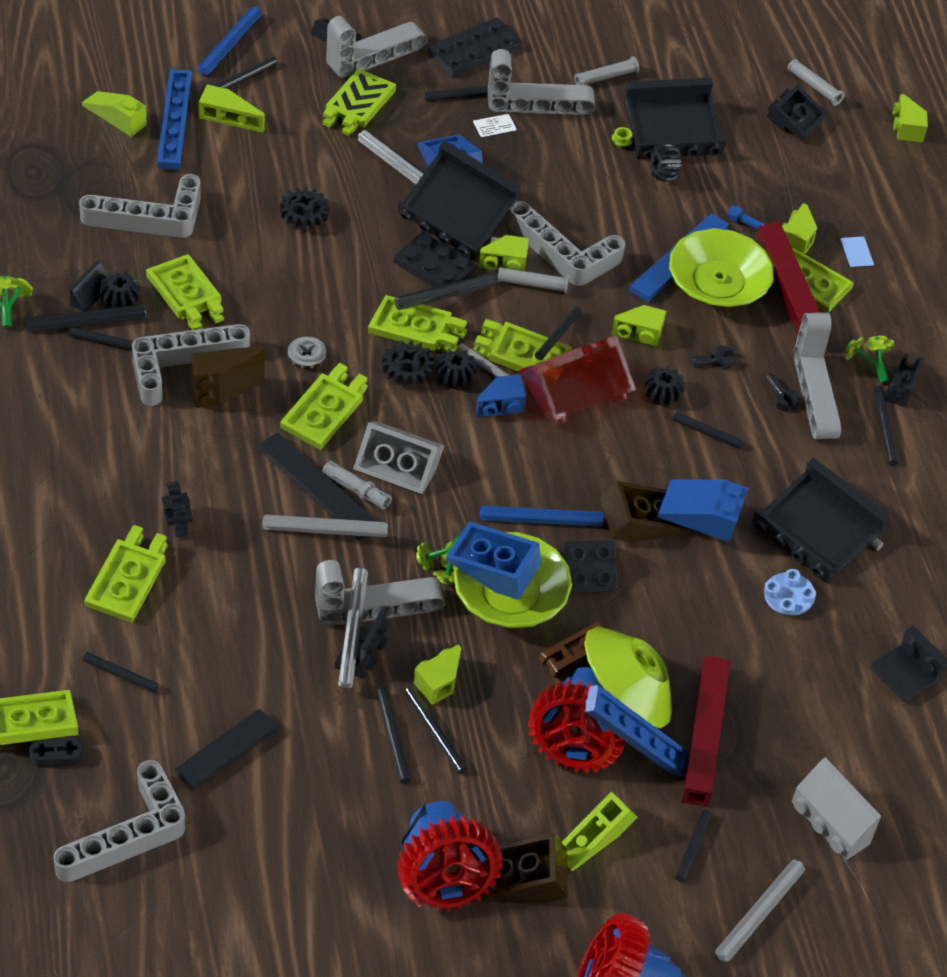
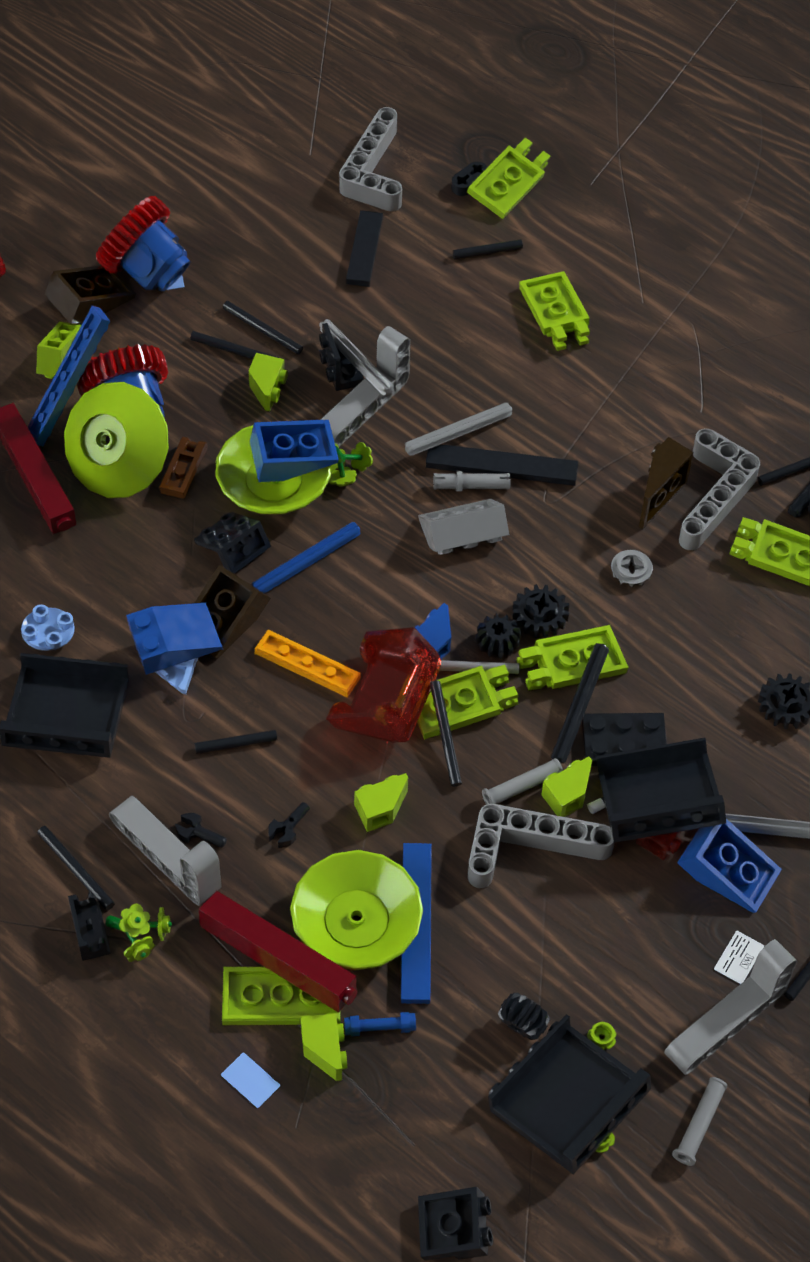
camera: 145 degrees right, 5 degrees up
black gear [161,481,193,538] -> none
lime tile [280,363,368,450] -> none
black gear [644,366,685,406] -> none
none -> light orange tile [255,630,361,698]

